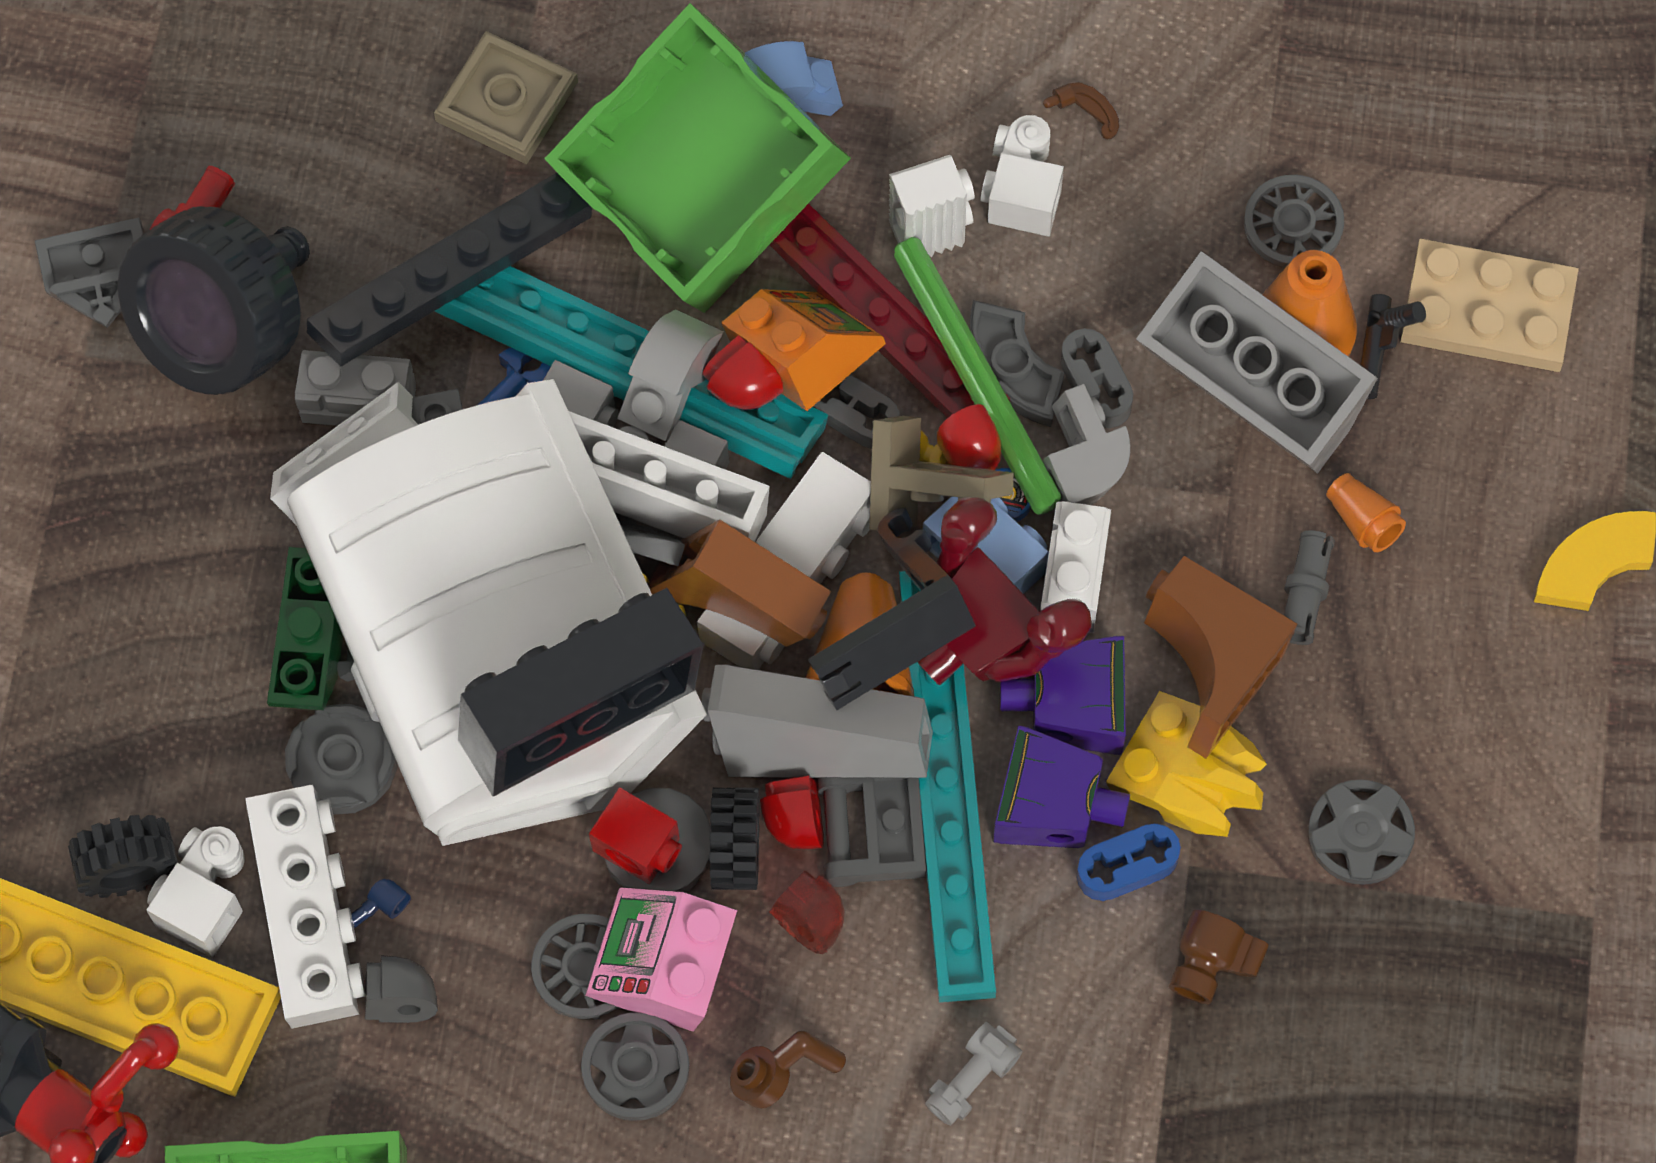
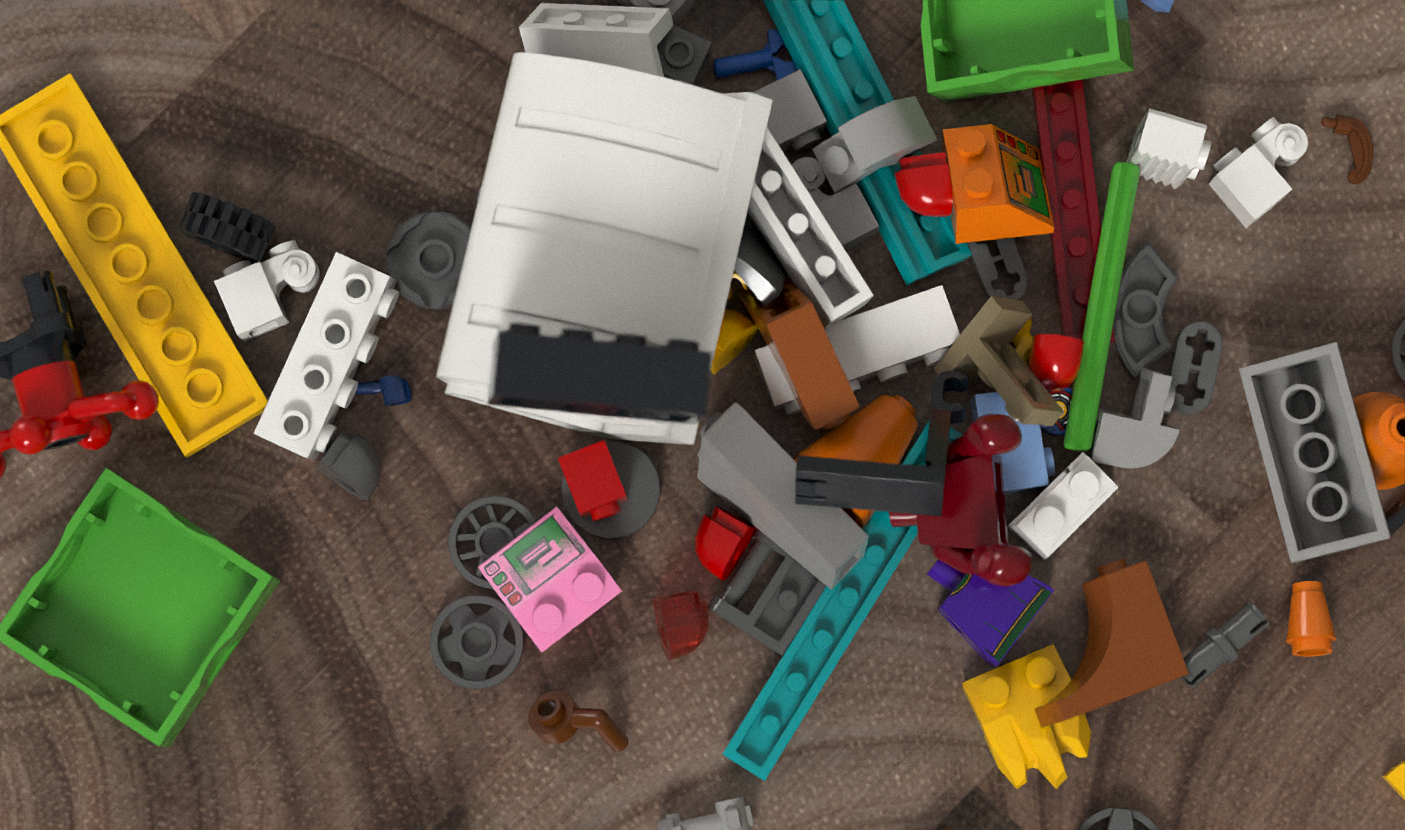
camera: 35 degrees right, 15 degrees up
dark green slope [267,547,344,710] -> none
black tyre [710,787,760,890] -> none
dark purple torso [993,725,1131,848] -> none
blue beam [1077,823,1181,901] -> none

